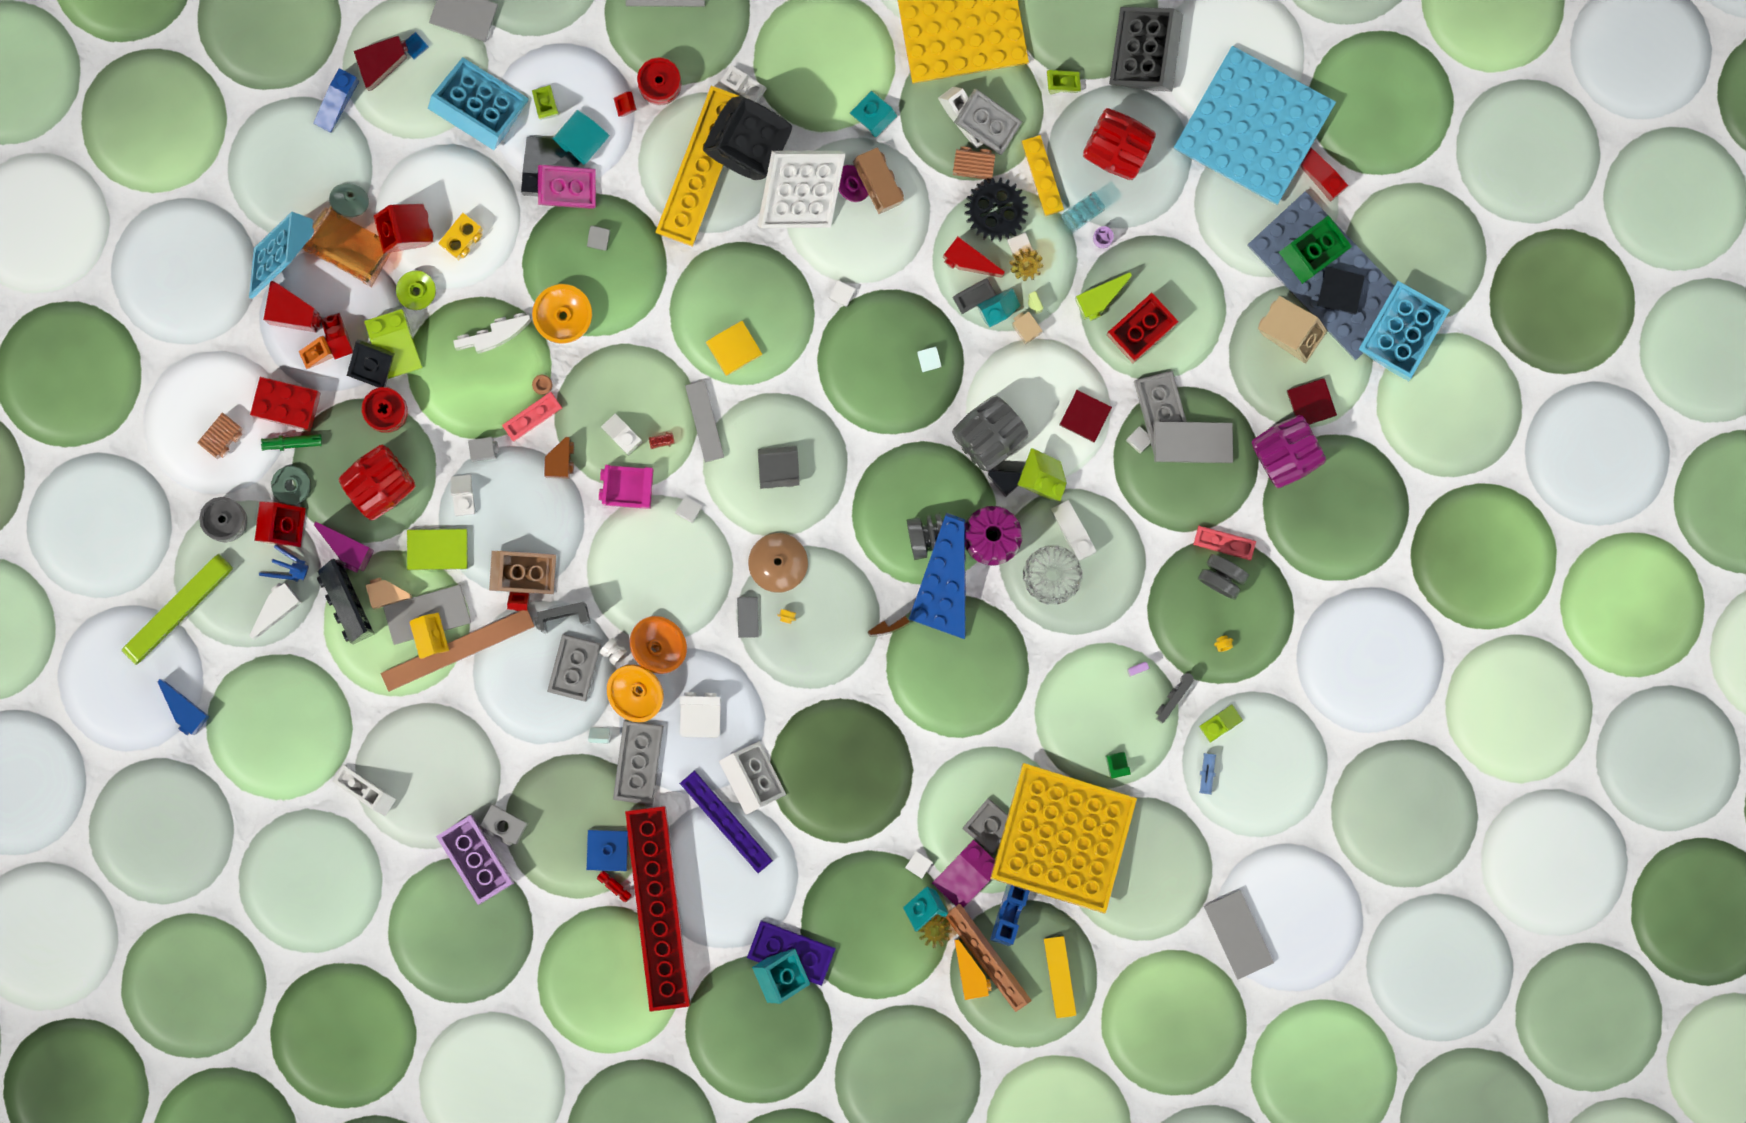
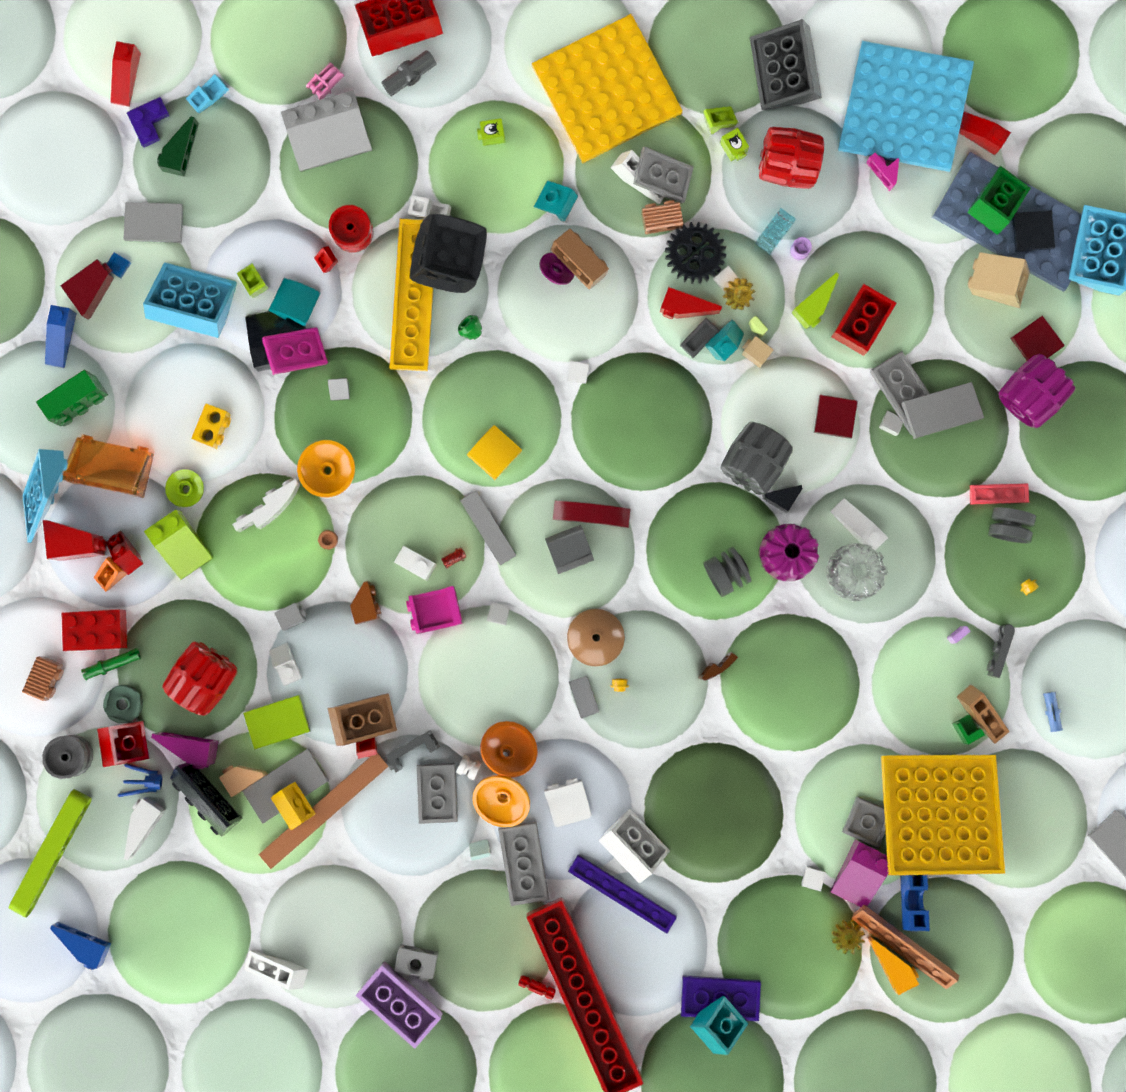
camera: 15 degrees left, 0 degrees up
sand green dish [329,183,369,217] -> none
black tile [346,339,395,388] -> none
red wheel [362,387,408,433] -> none
red slope [373,204,434,254] -> none
coral tile [502,392,563,442] -> none
blue plate [586,830,628,871] -> none
white plate [757,151,845,228] -> none
teal piece [903,887,948,932] -> none
blue wing [909,513,966,639] -> none
light aqua slope [917,347,942,373] -> none
lime slope [1018,448,1067,501] -> none
yellow plate [1021,135,1064,217] -> none
yellow slope [1044,936,1077,1018] -> none
lime slope [1199,704,1243,743] -> none
none -> green brick [36,369,108,426]
none -> green cone [458,315,482,340]
none -> lime brick [477,118,505,146]
none -> dark red slope [553,501,631,528]
none -> lime brick [720,127,749,162]
none -> dark pink slope [866,152,899,191]
none -> medium nougat slope [957,685,1010,744]

